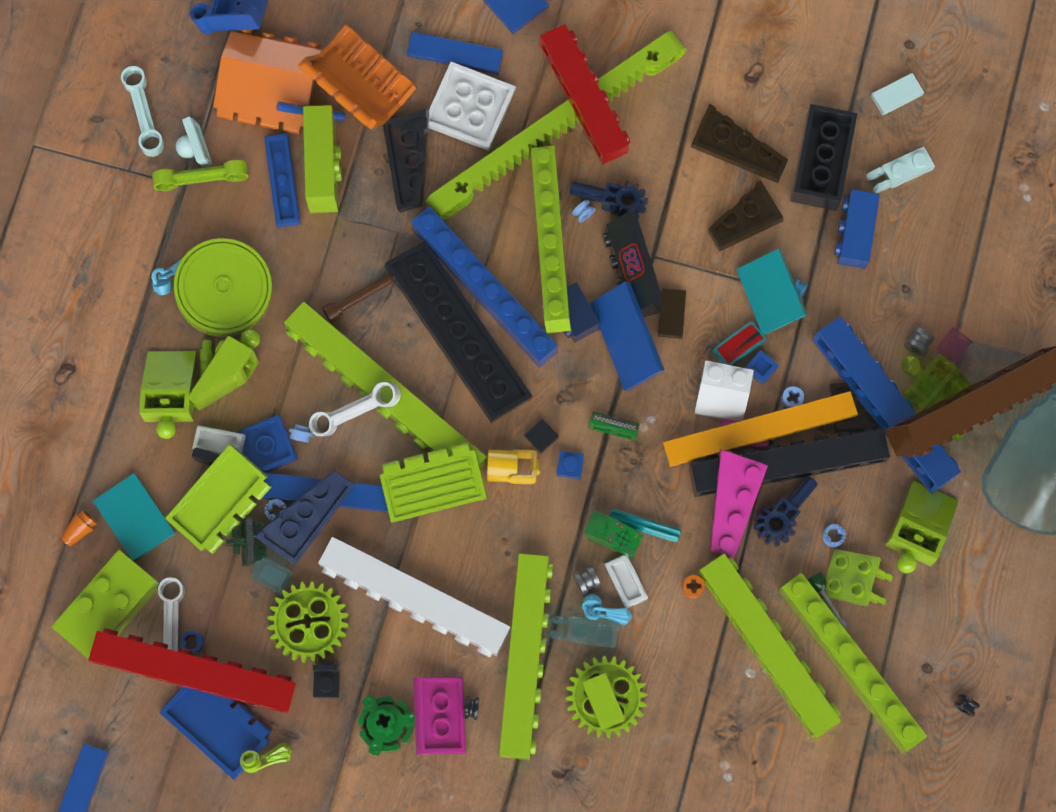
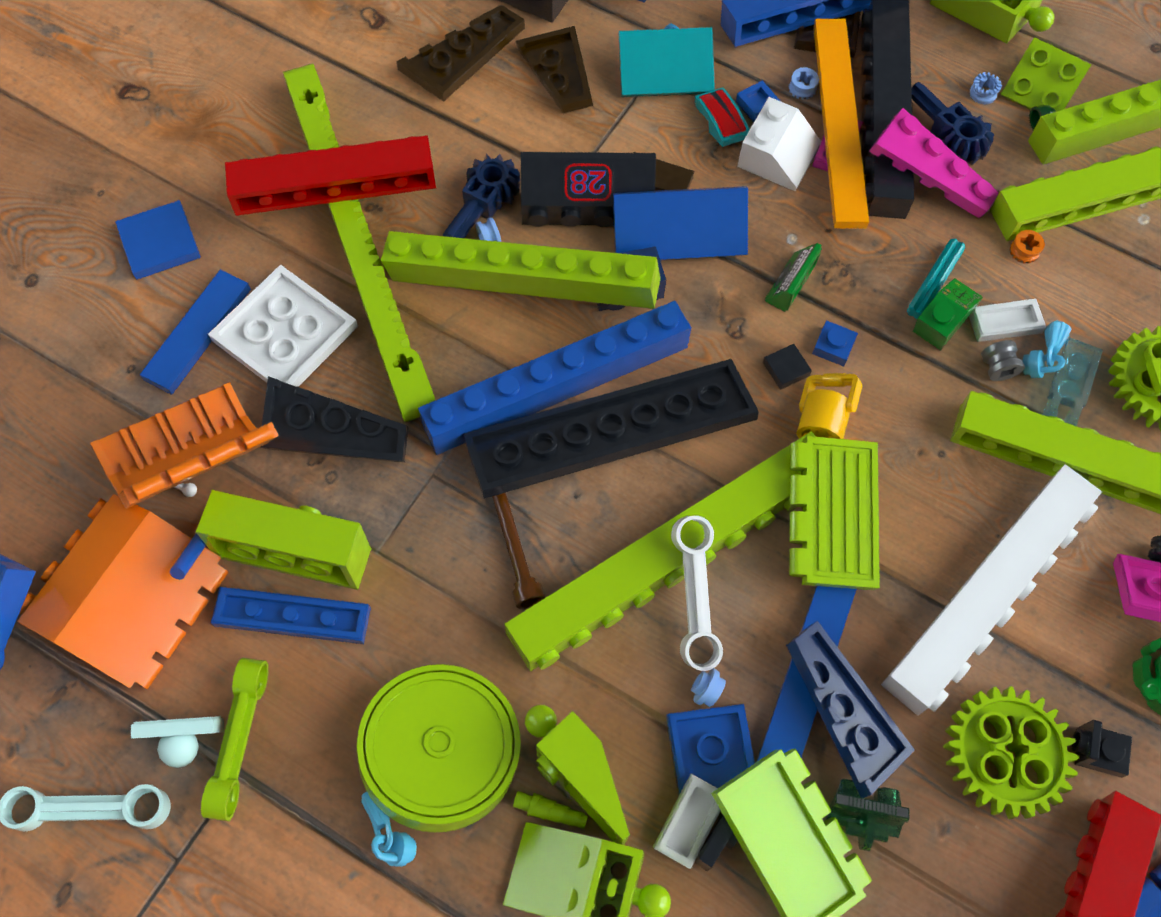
camera: 75 degrees left, 10 degrees down
clear light blue brick [251,556,292,596] -> none
light blue bush [265,499,287,521] -> none

